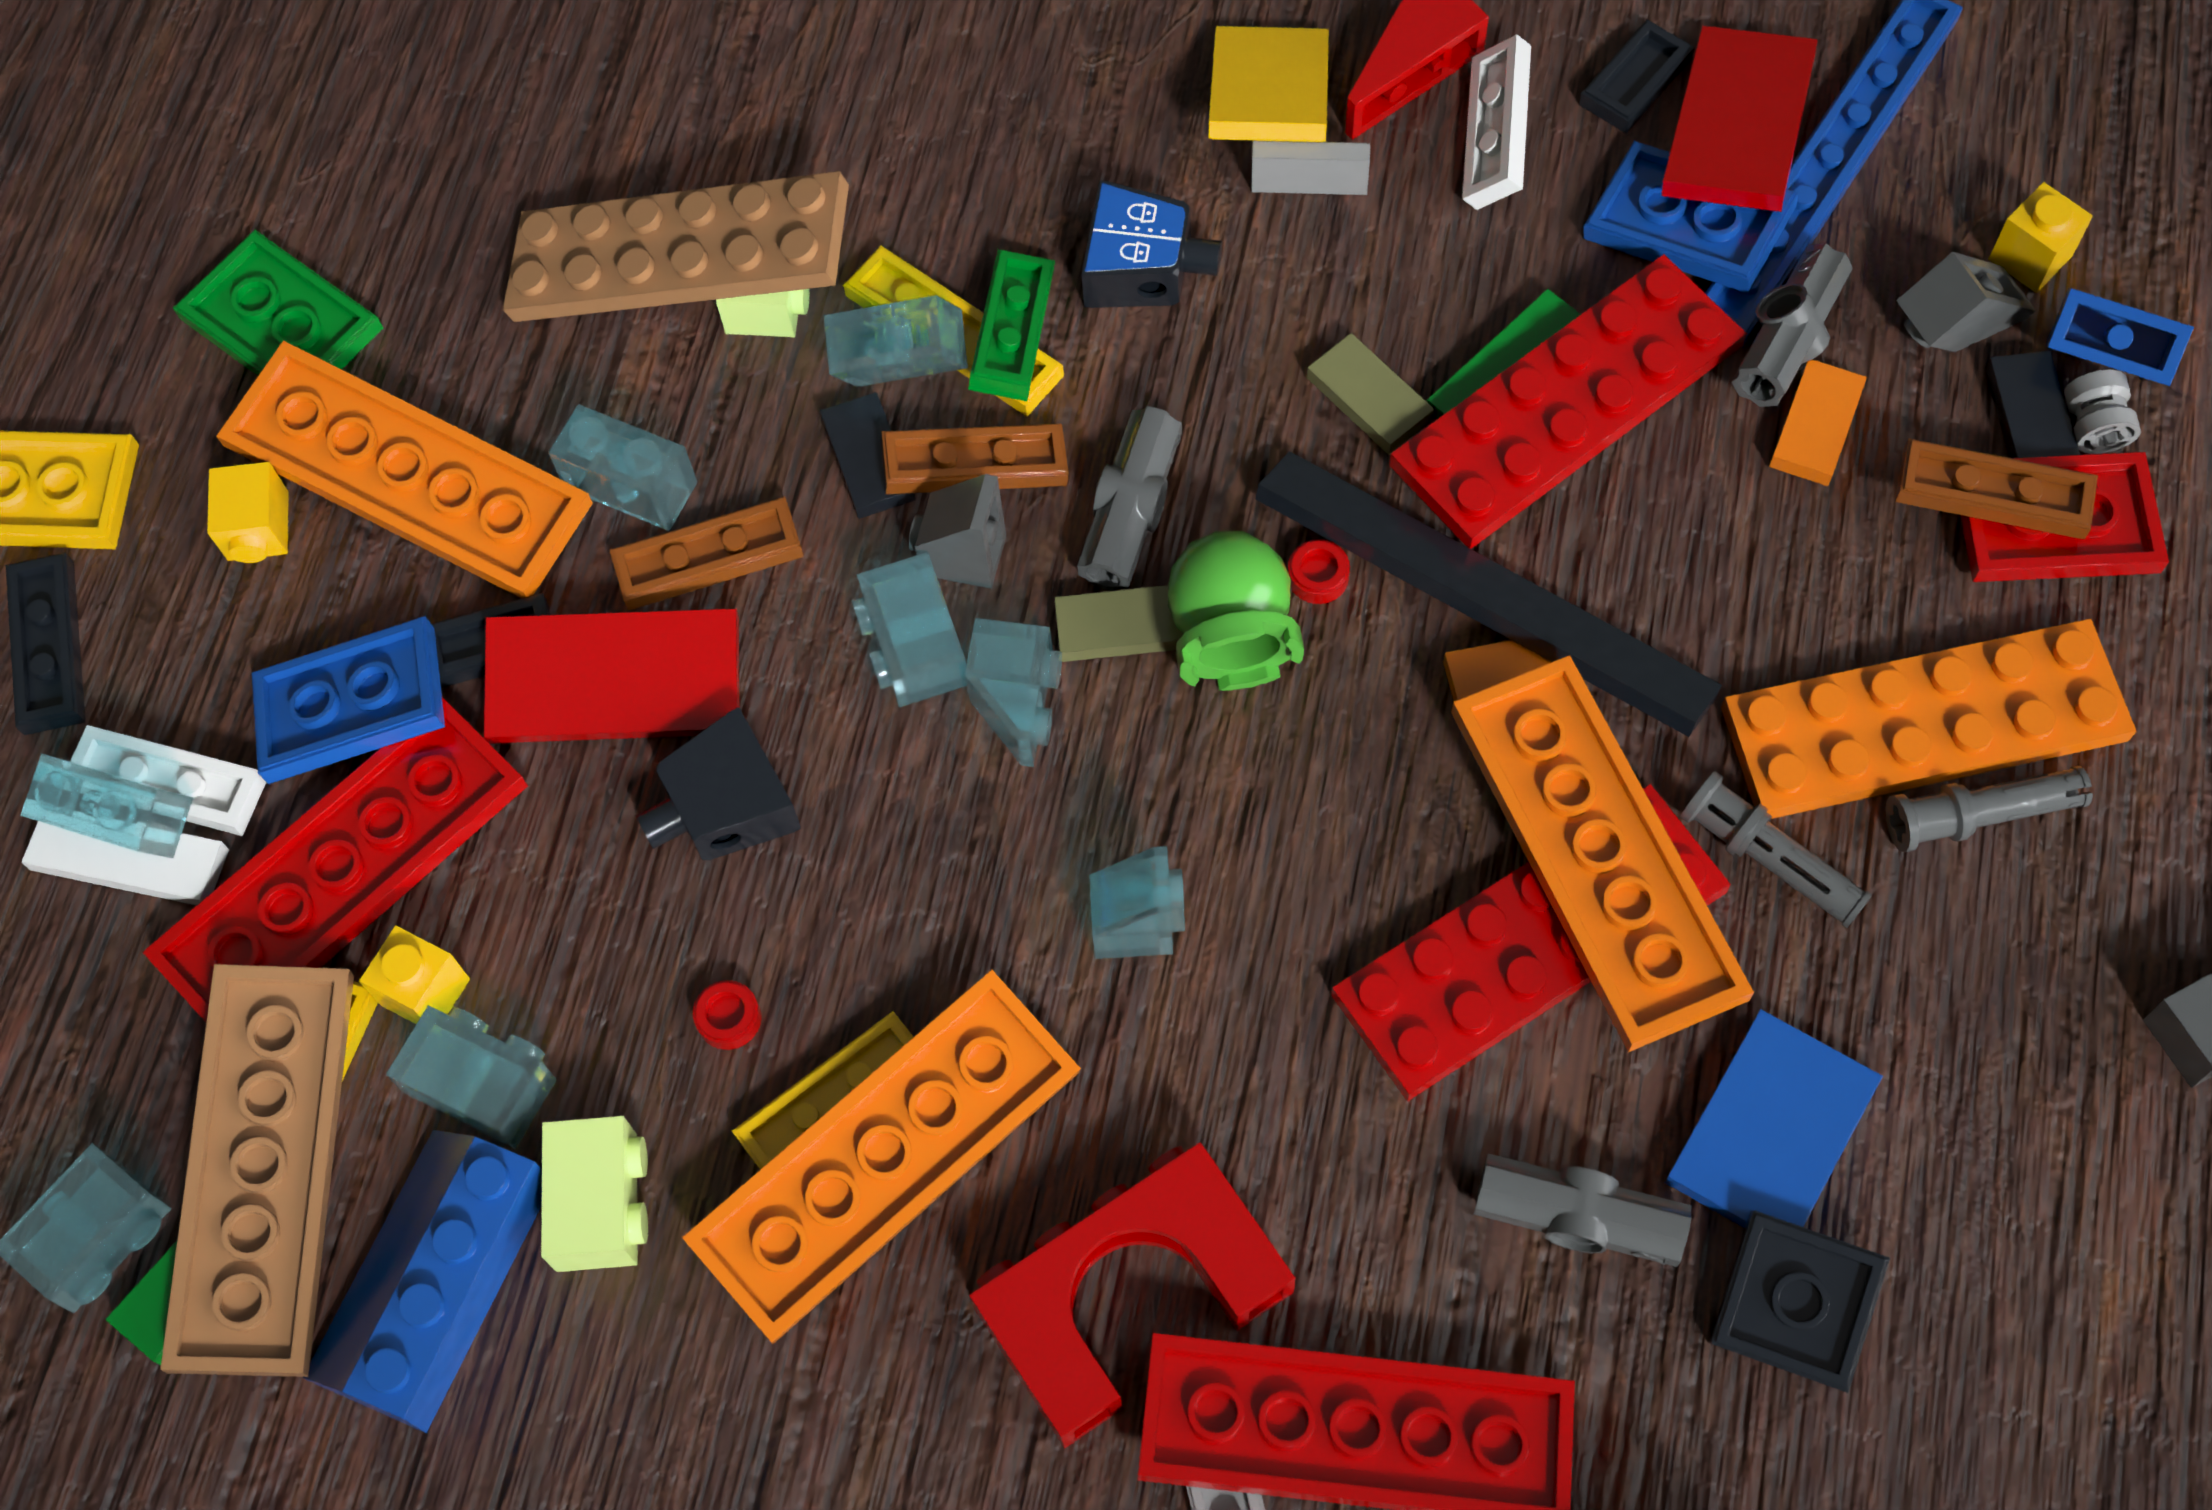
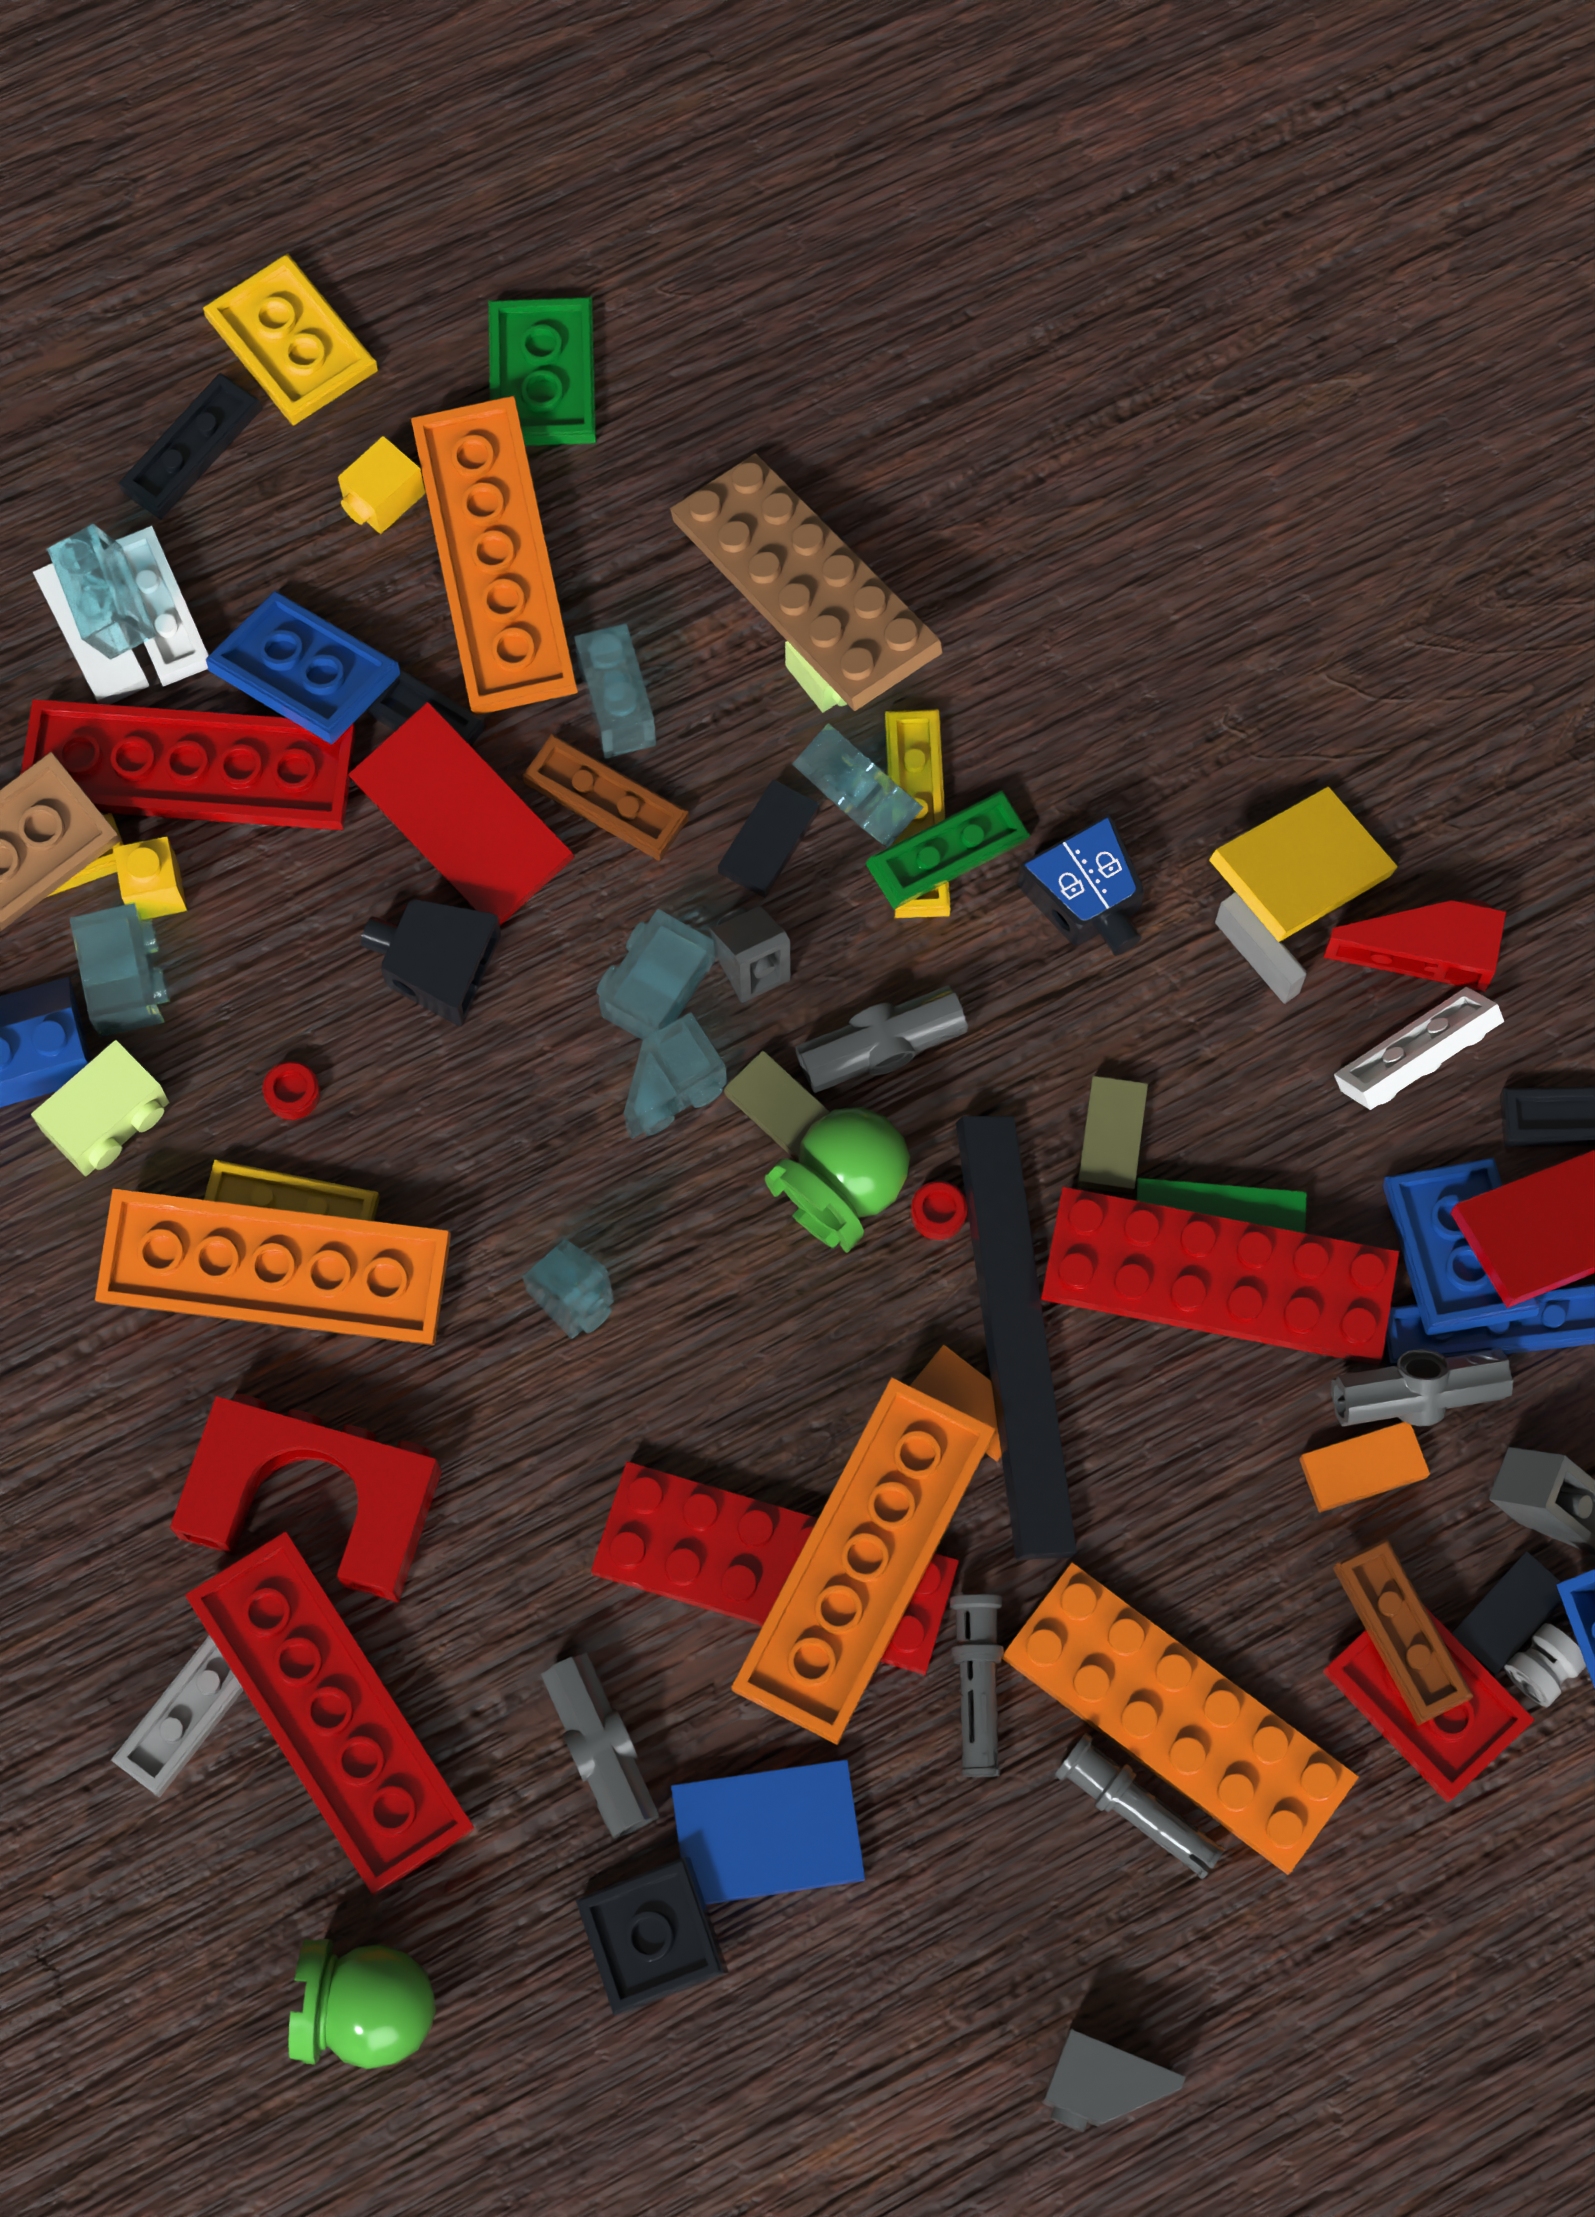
camera: 45 degrees right, 5 degrees up
dark orange tile [881,424,1069,494] -> none

